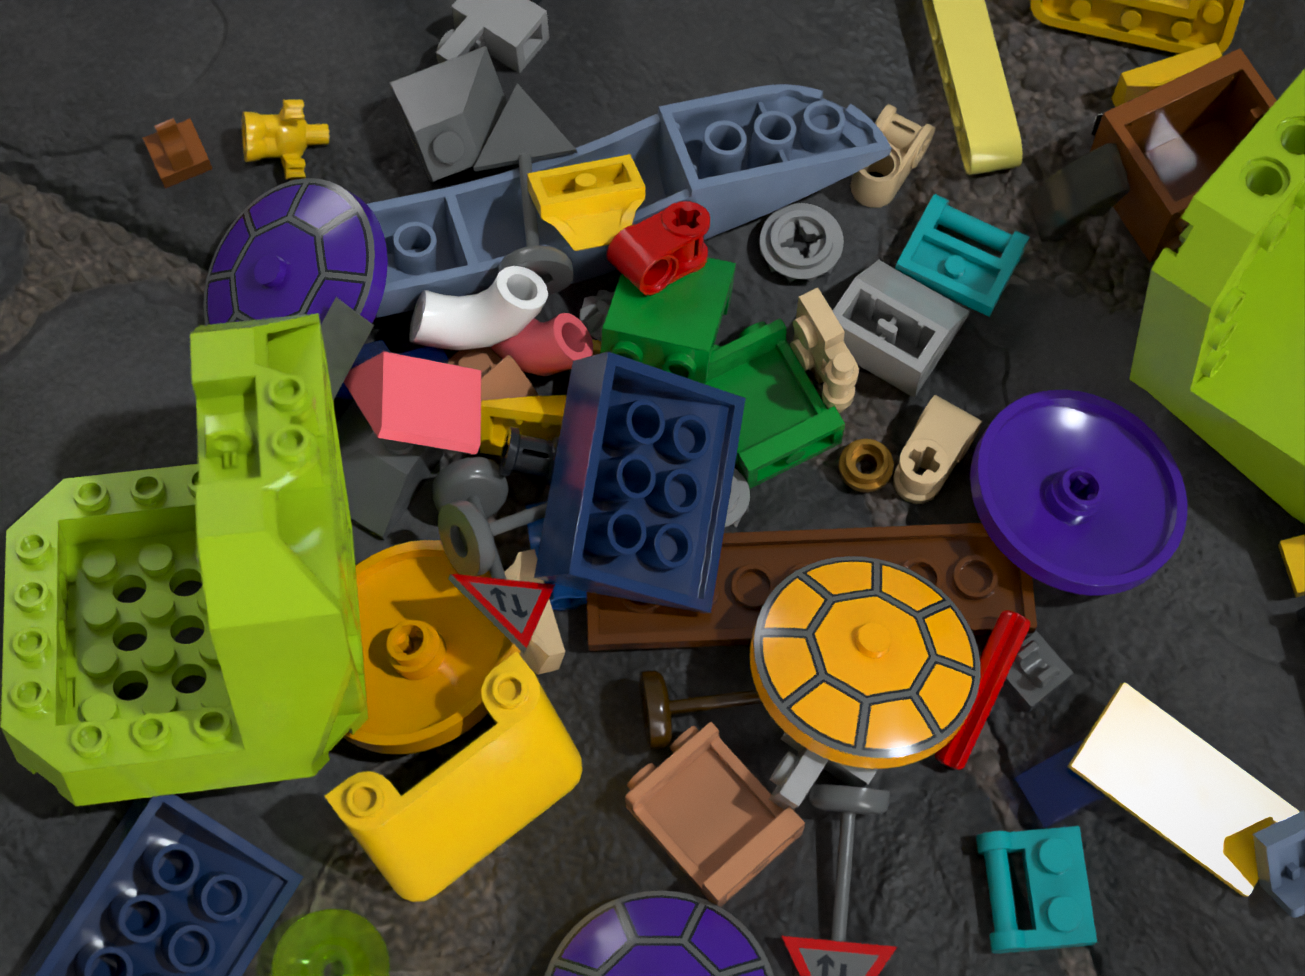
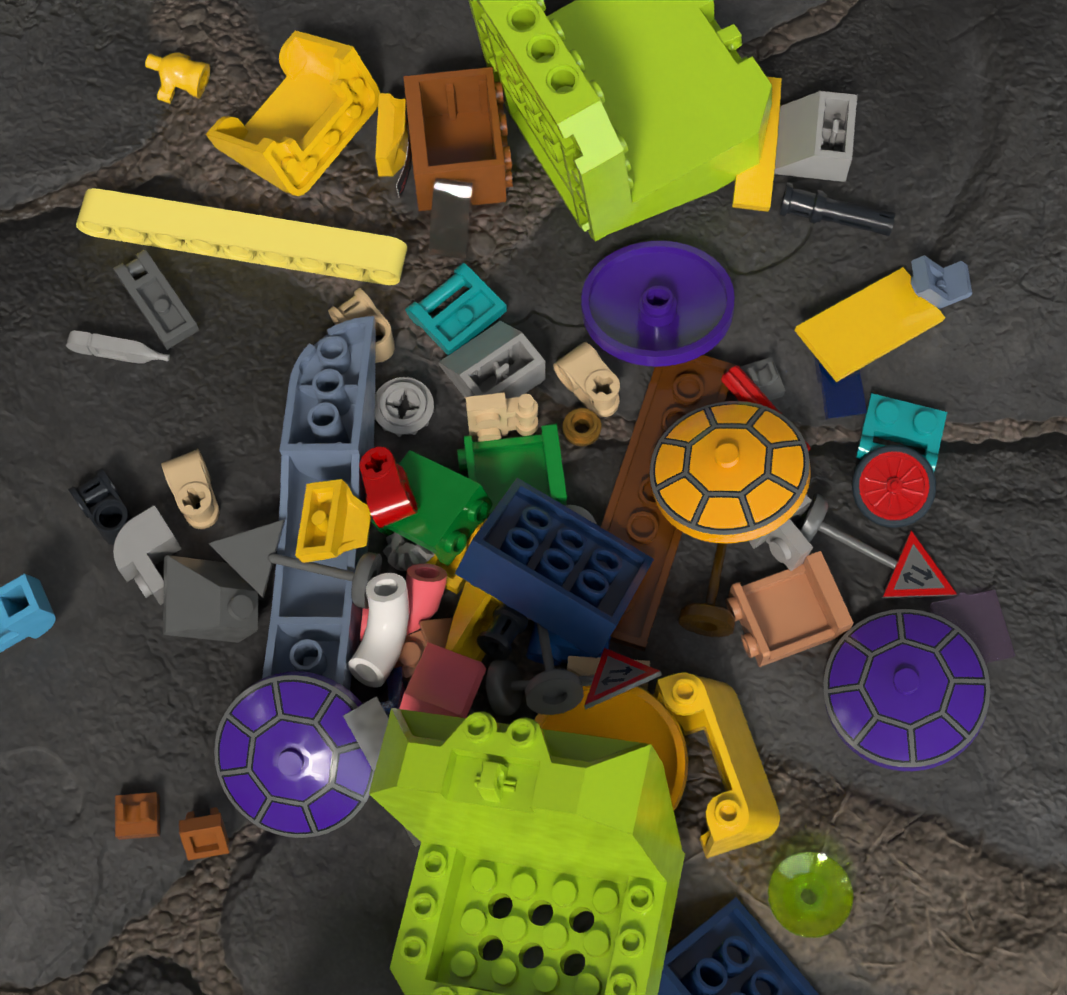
camera: 70 degrees left, 0 degrees up
yellow piece [242,99,329,180] -> none
none -> tan piece [161,449,220,529]
none -> dark orange tile [179,807,229,860]
none -> red wheel [852,445,936,528]

